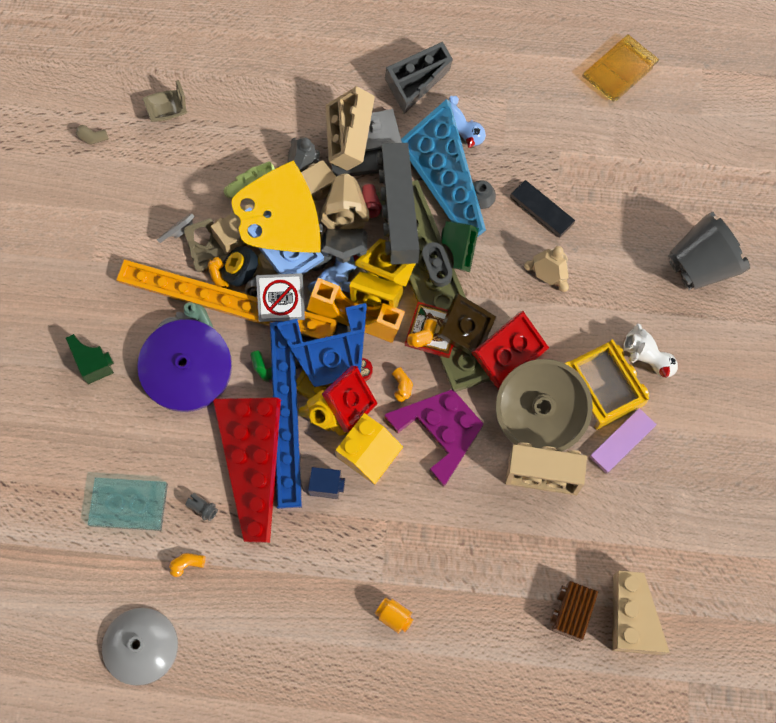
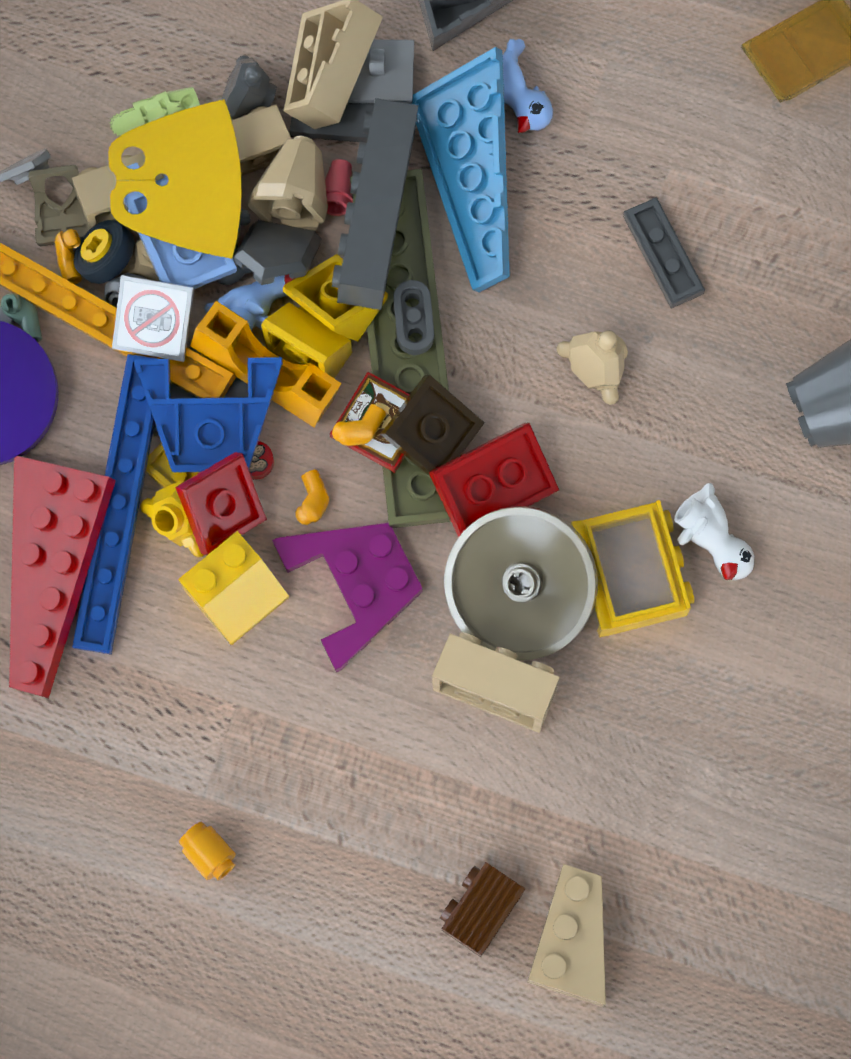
camera: 15 degrees right, 5 degrees up
green arm [250,351,272,382] -> none
dark blue brick [308,467,345,499] -> none
dark green arch [441,221,479,273] -> none
dark grey cone [473,180,496,209] -> none
black tile [510,180,575,238] -> none
lavender tile [589,408,657,474] -> none
none -> dark grey tile [623,197,705,309]

